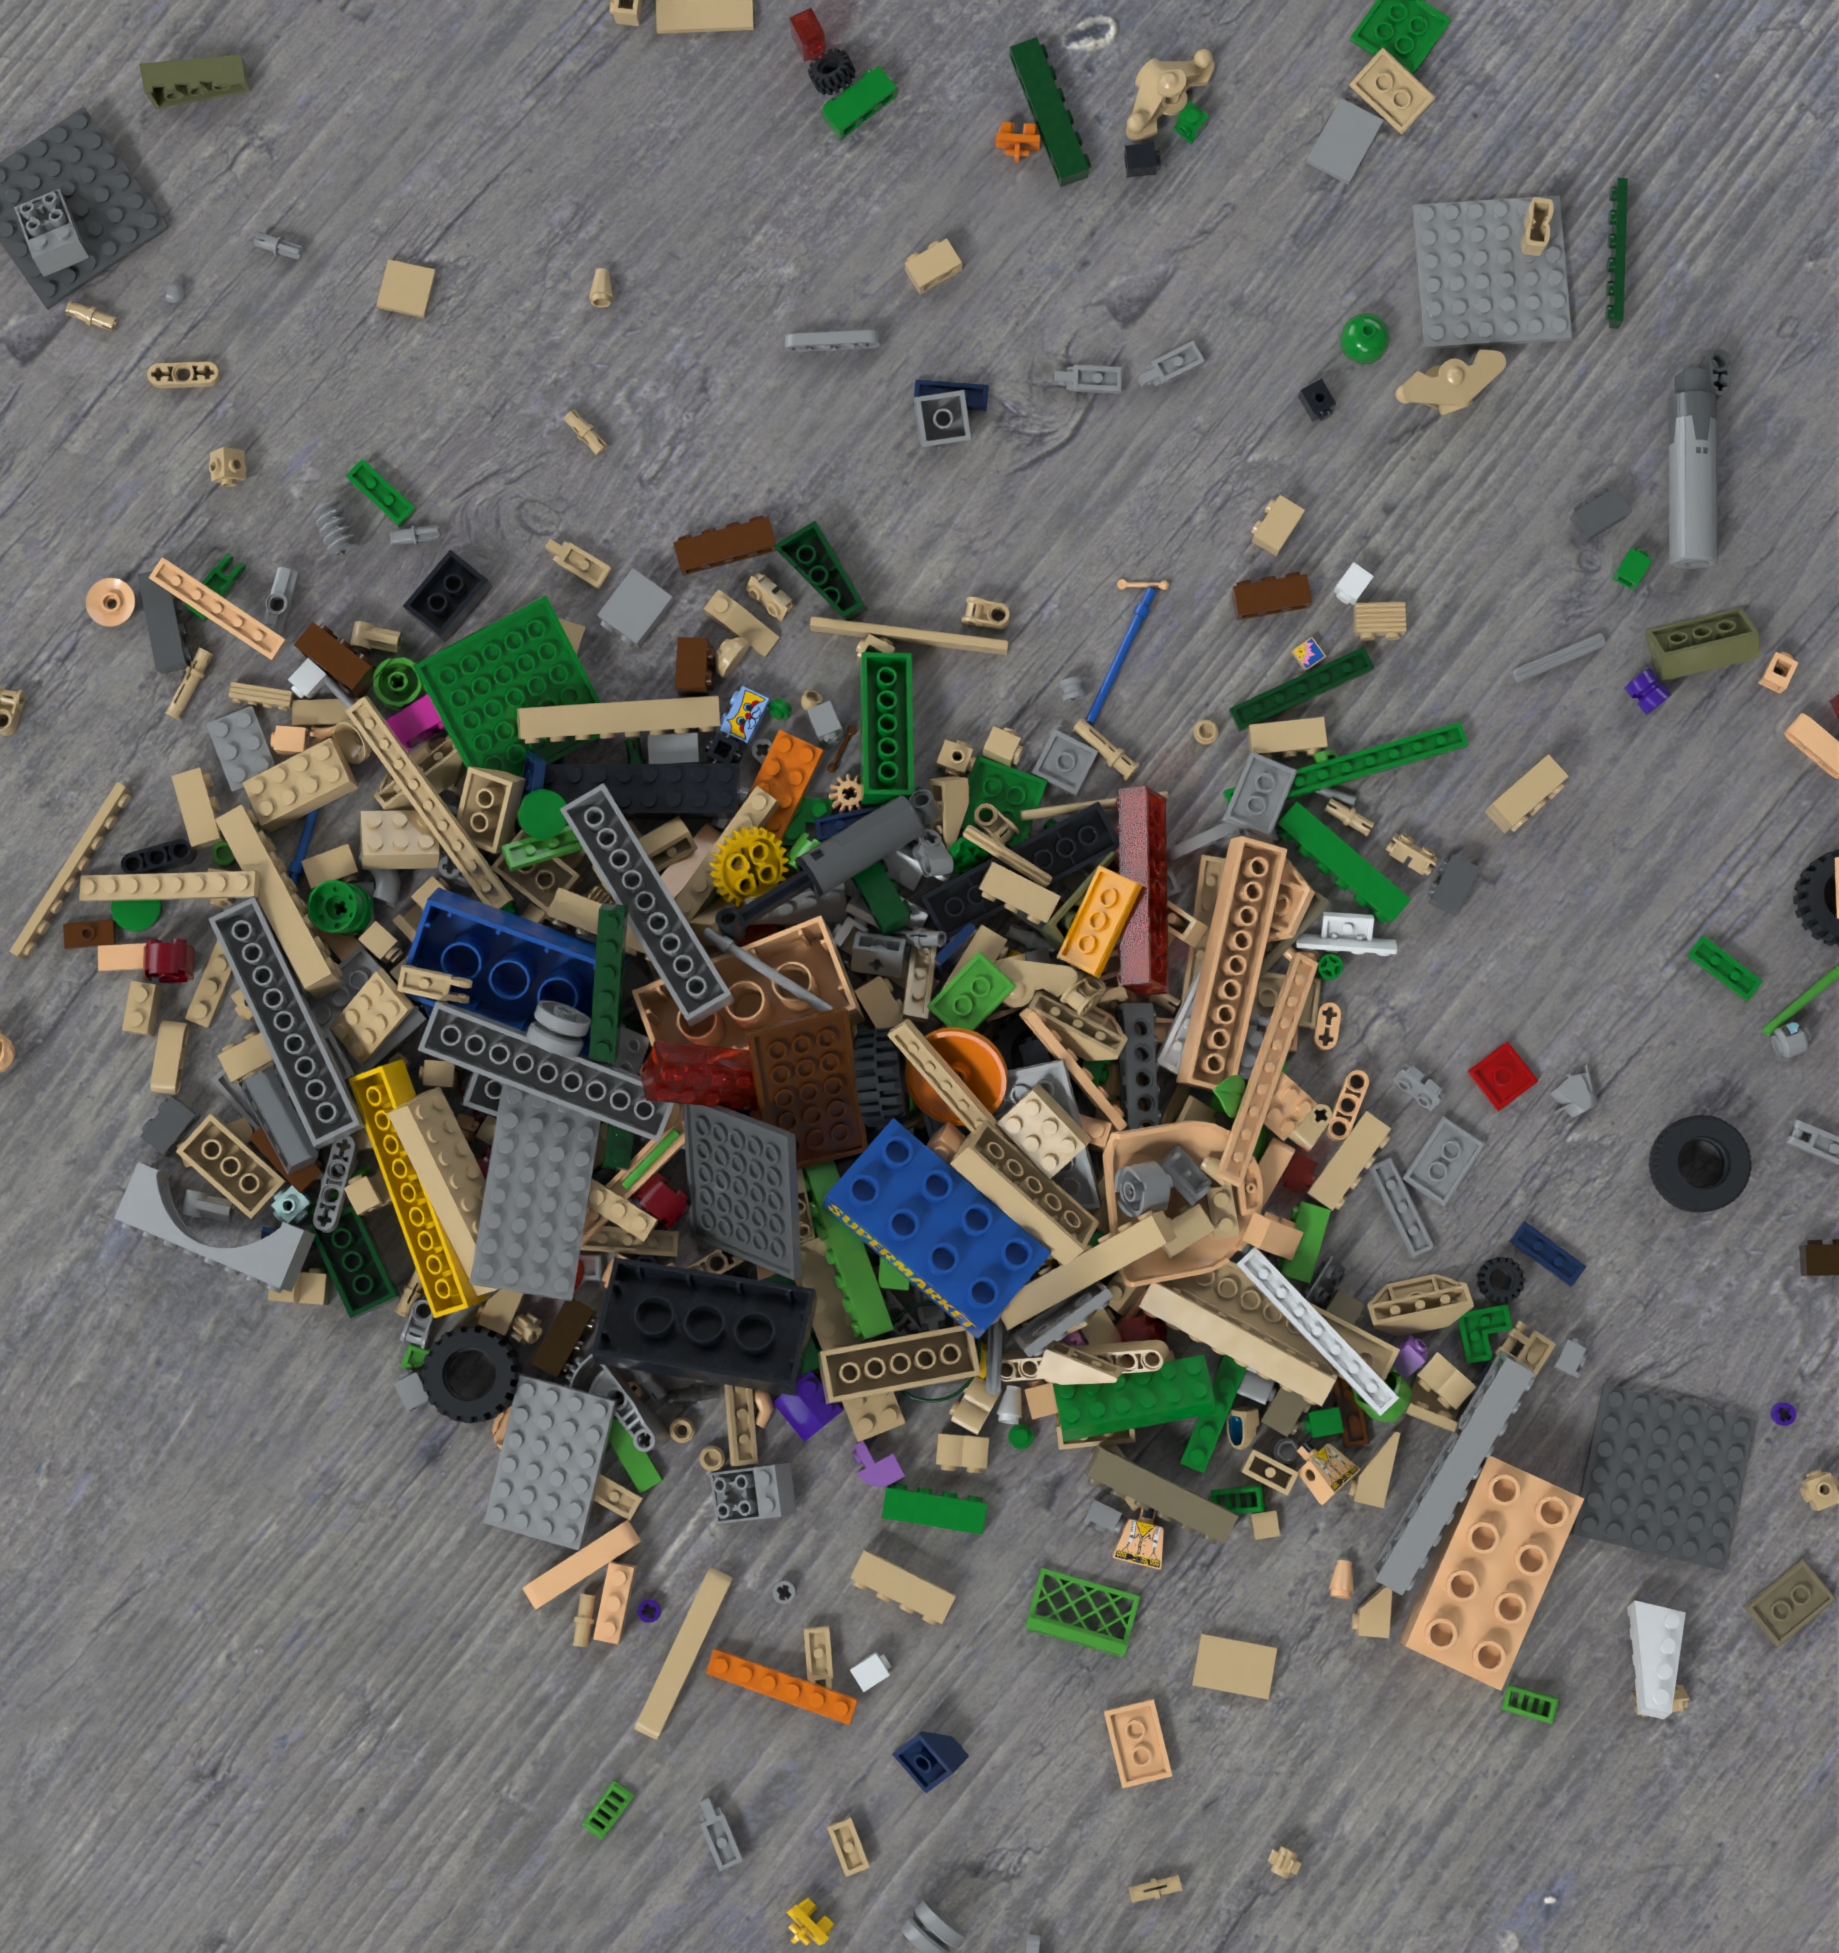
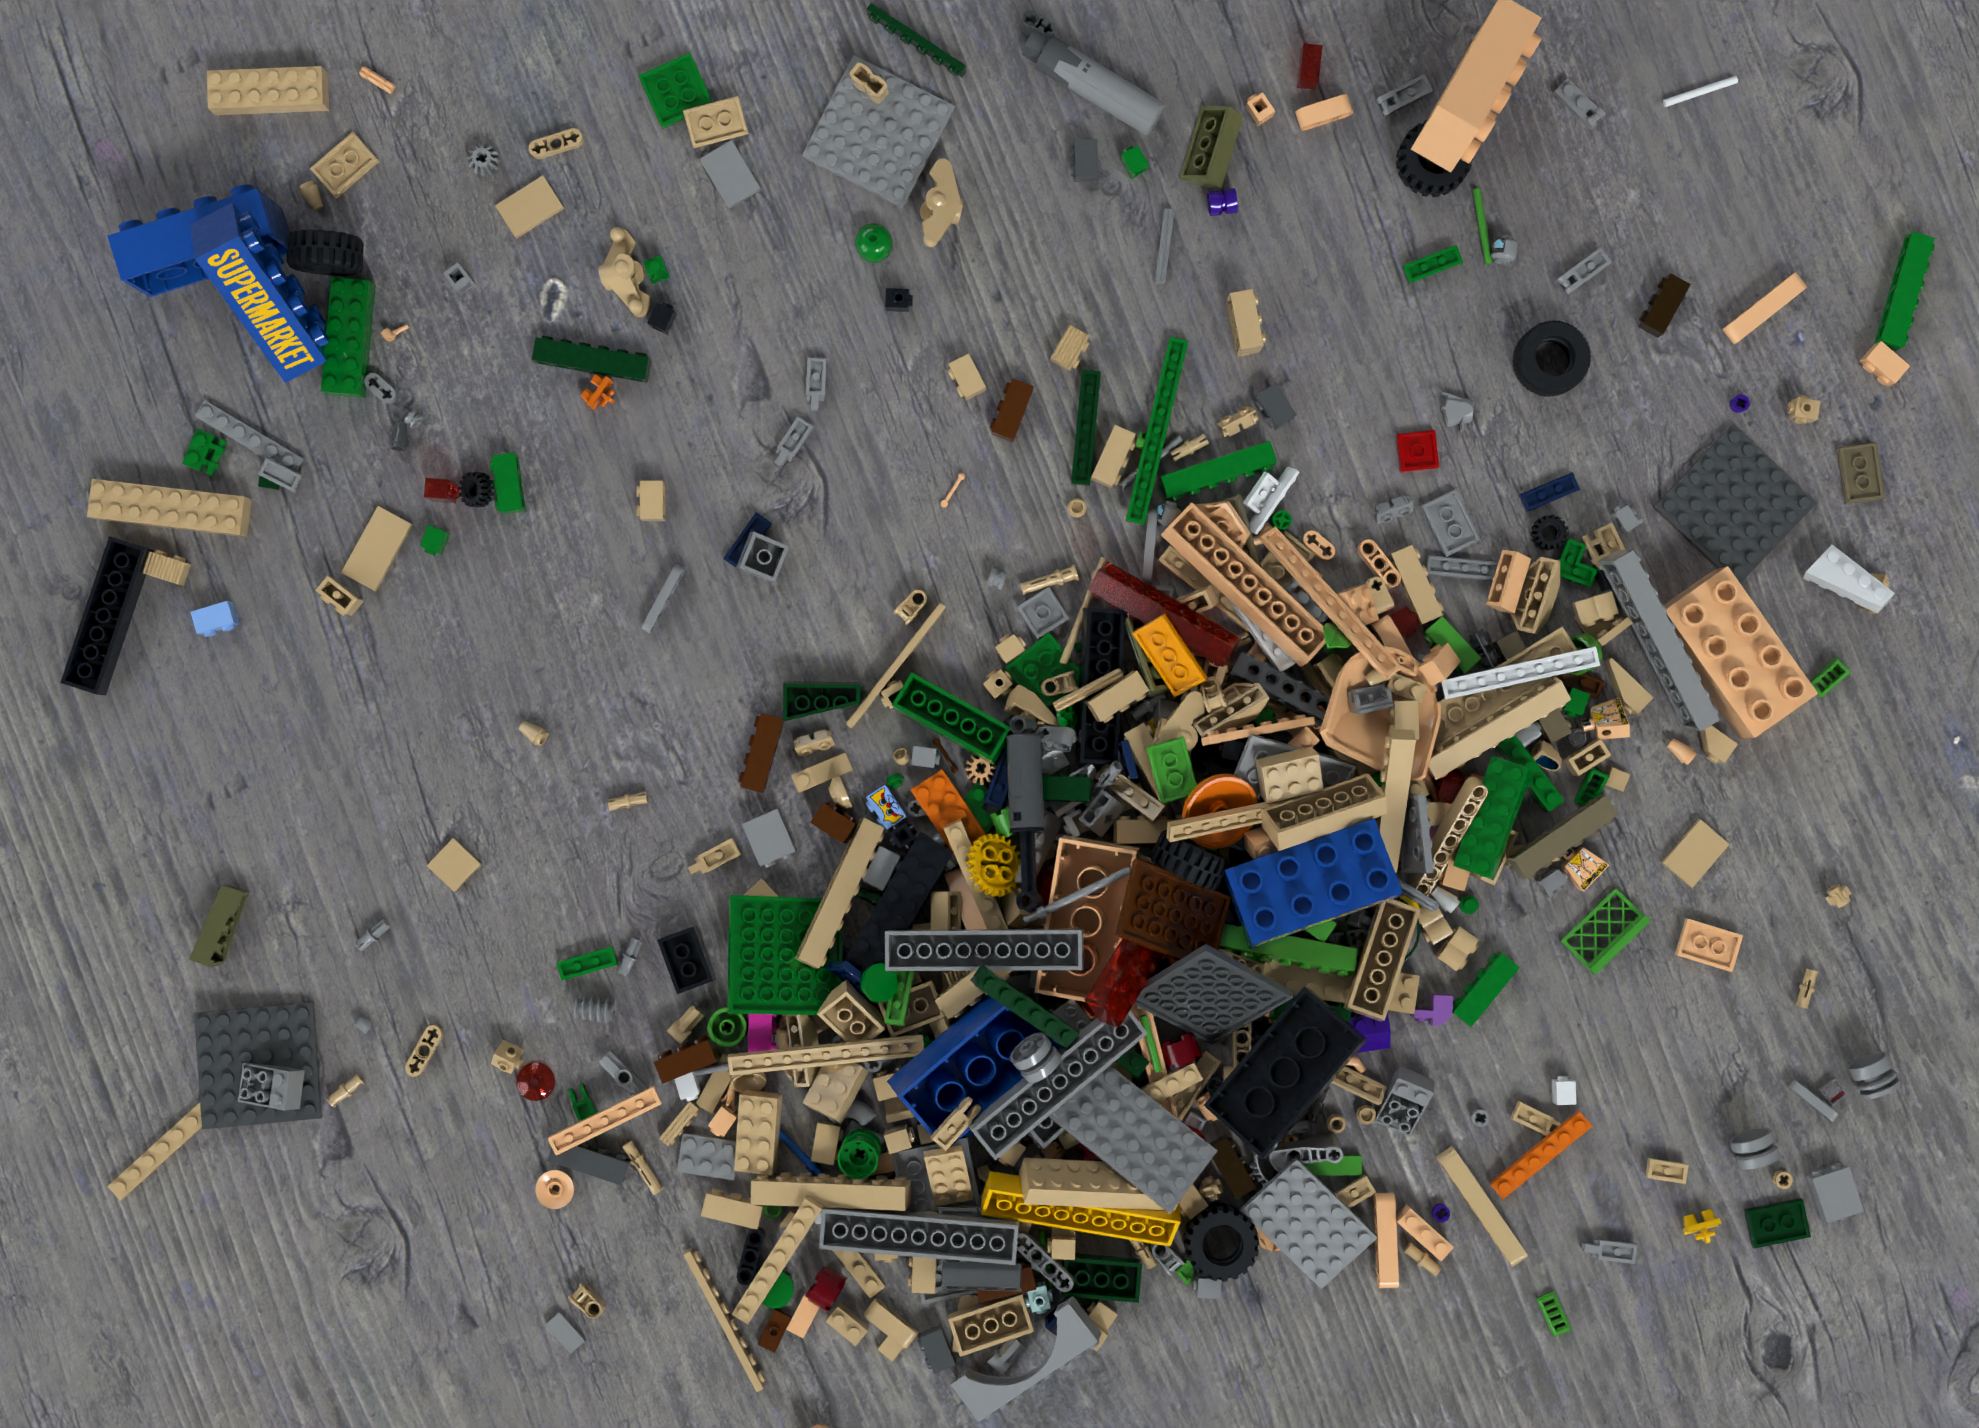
camera: 65 degrees left, 5 degrees up
tan brick [850,1549,956,1626] -> none
dark blue slope [892,1731,969,1793] -> none
tan slope [1037,1340,1124,1385] -> none
blue bar [1085,587,1157,725] -> none
light grey brick [1114,1160,1173,1217] -> none
light grey tile [1222,752,1297,840] -> none
tile [1291,637,1326,672] -> none
white brick [1334,562,1374,605] -> none
medium lavender brick [1392,1334,1428,1379] -> none
none -> green brick [420,525,450,556]
none -> clear red dish [516,1062,555,1101]
none -> tan tile [877,1336,903,1362]
none -> light nougat brick [1486,550,1531,613]

